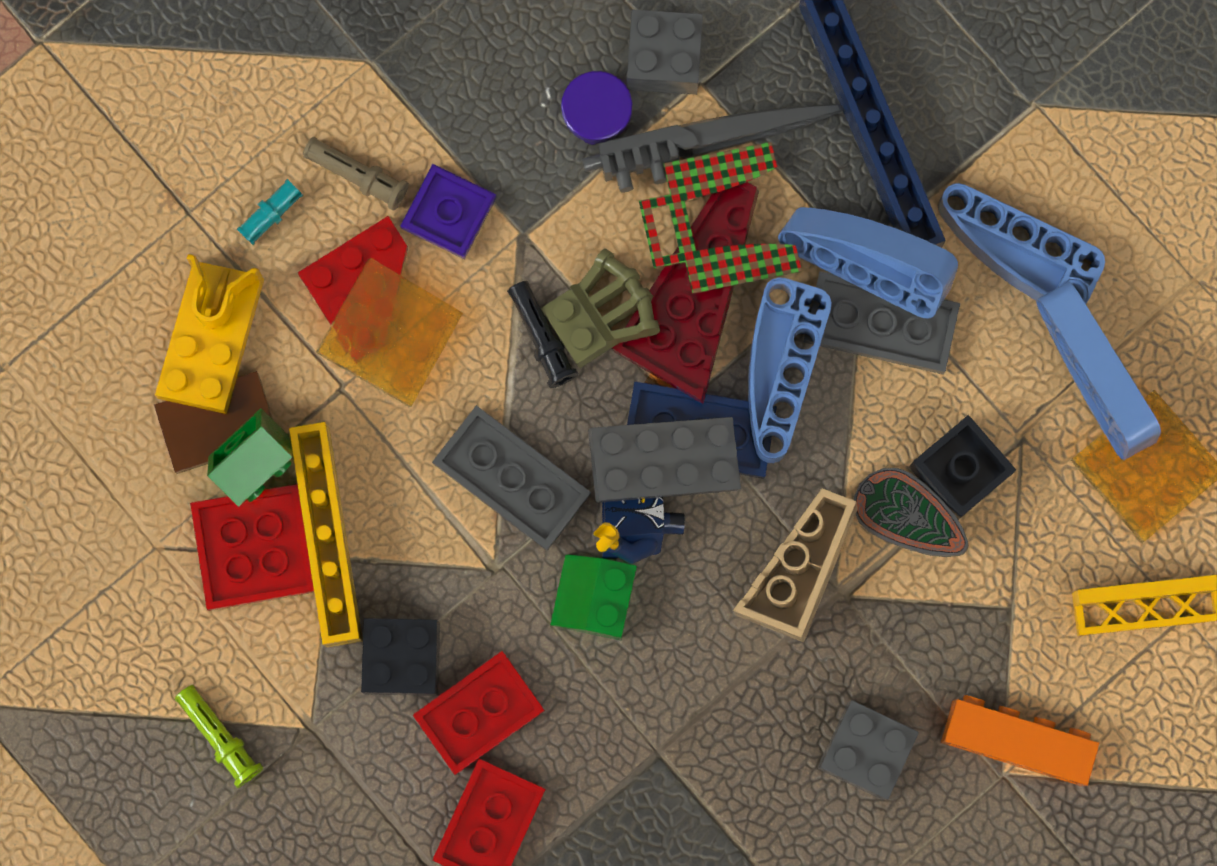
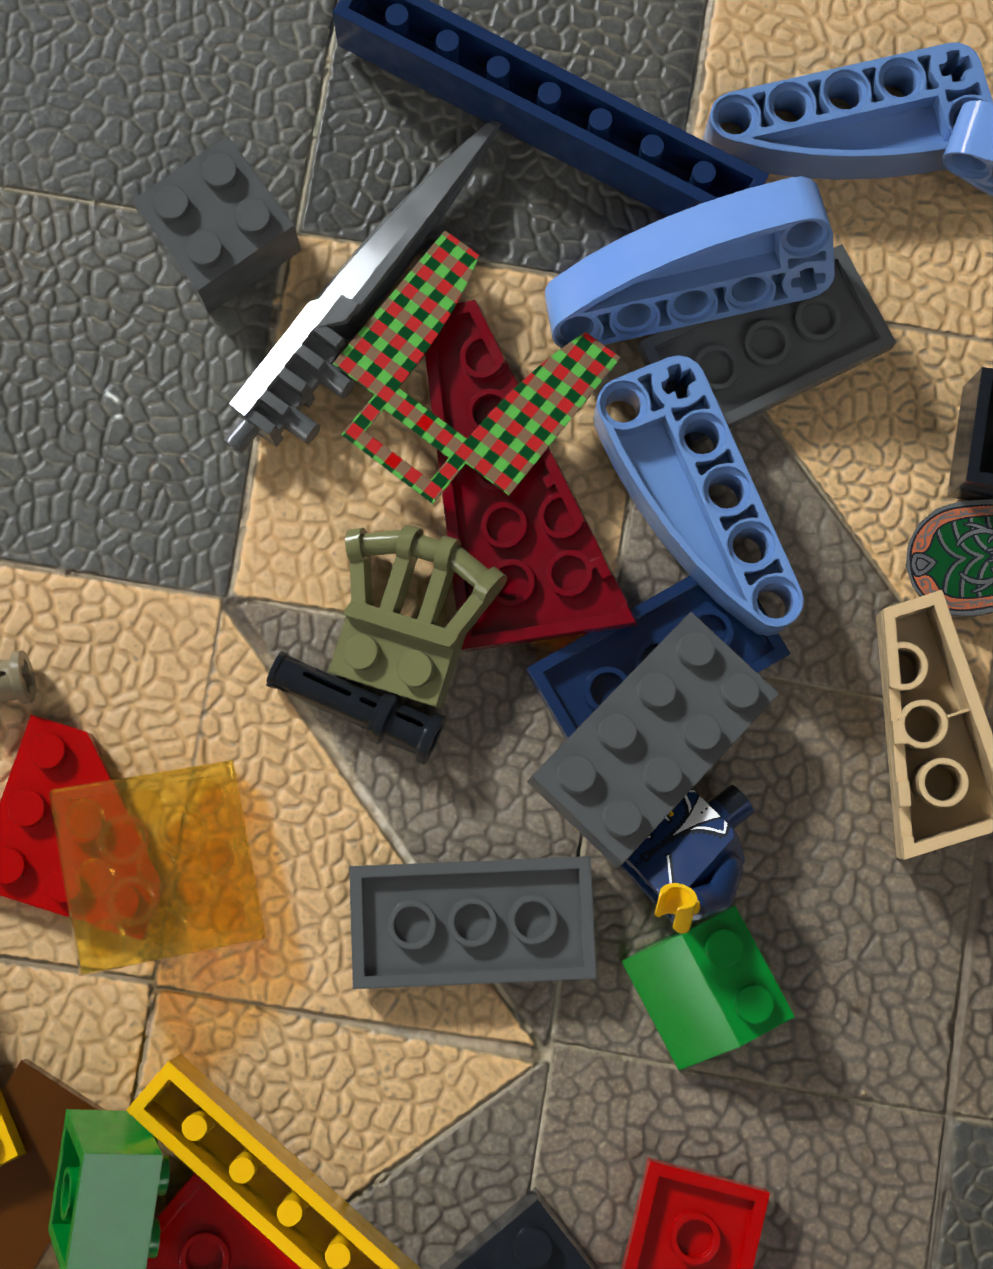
camera: 45 degrees left, 0 degrees up
dark purple plate [400,164,497,260] -> none
dark purple tile [561,71,632,145] -> none

